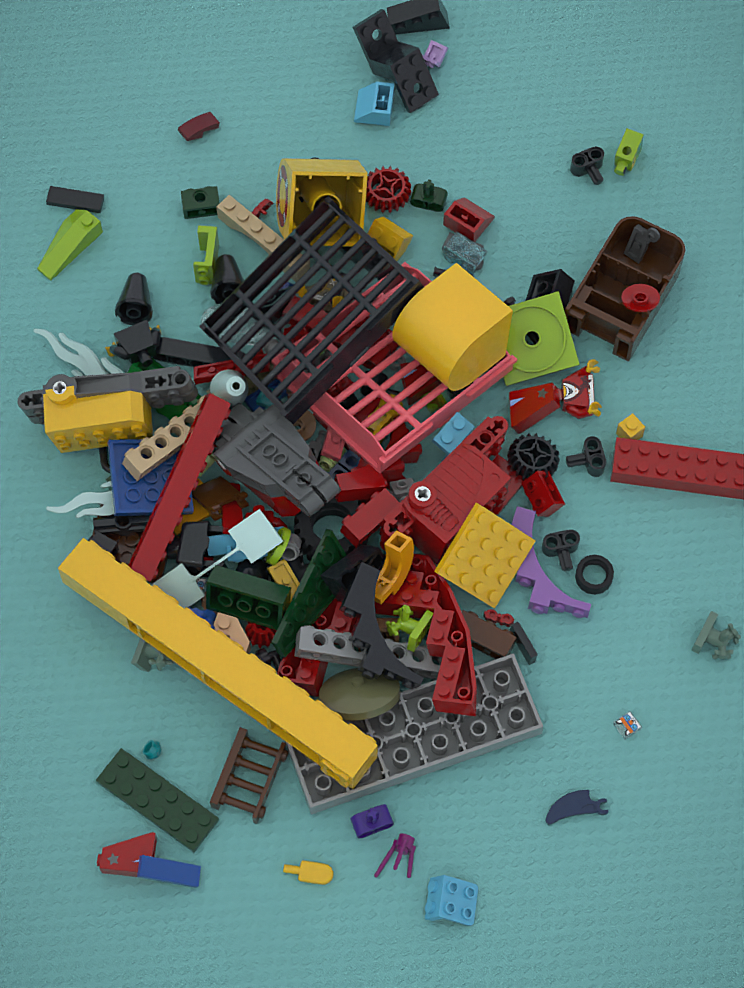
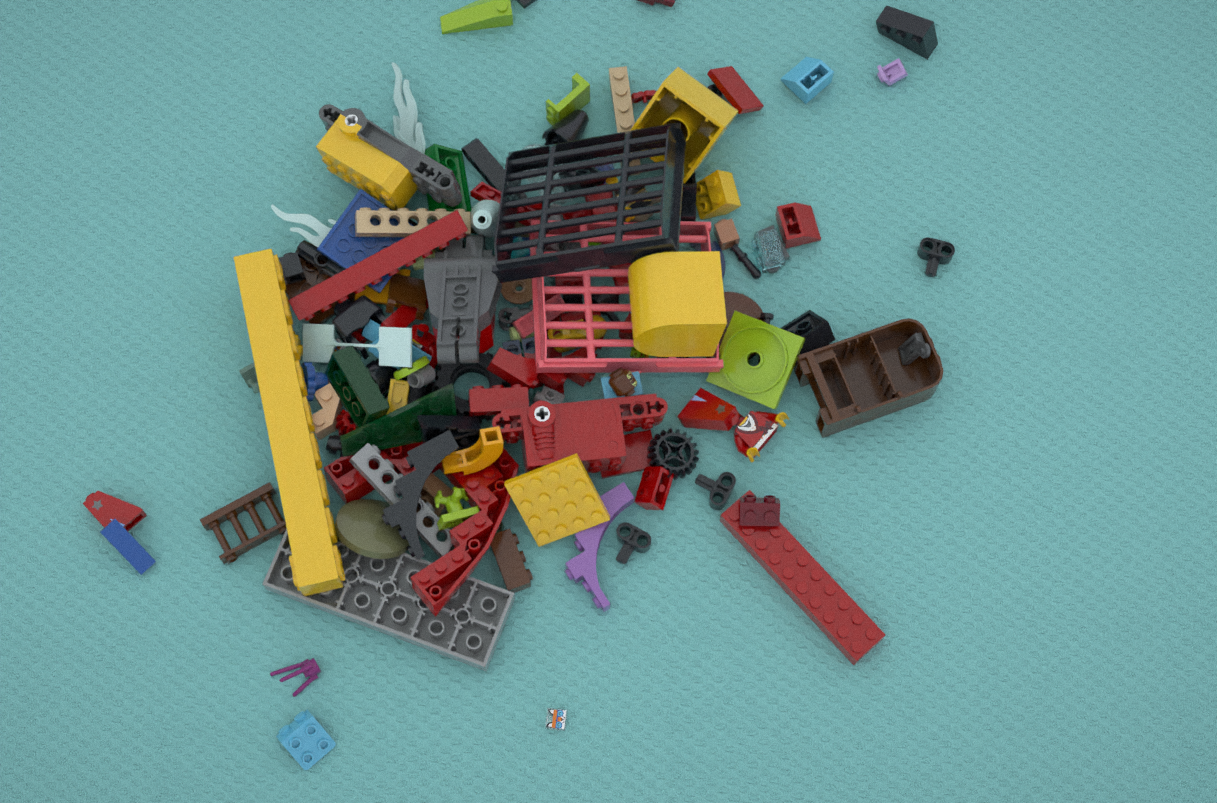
camera: 40 degrees right, 5 degrees up
dark green plate [96,748,219,852] -> none
black torso [105,320,161,367] -> none
black cone [115,273,153,325] -> none
teal plate [143,740,162,760] -> none
dark green brick [181,186,220,219] -> none
yellow piece [283,860,333,885] -> none
dark purple beam [350,804,394,838] -> none
black bracket [353,9,439,113] -> none
red gear [365,165,411,213] -> none
dark green beam [410,179,448,212] -> none
red piece [484,609,514,627] -> none
black tile [510,622,538,665] -> none
dark blue piece [545,790,608,825] -> none
black tyre [575,554,614,595] -> none
lime torso [614,128,644,176] -> none
yellow brick [616,413,645,440] -> none
red dish [621,284,660,312] -> none
sand green piece [691,611,741,659] -> none
none -> reddish brown head [608,367,637,397]
none -> red tile [707,66,764,114]
none -> nougat brick [714,219,740,250]
none -> dark red bracket [739,495,780,526]

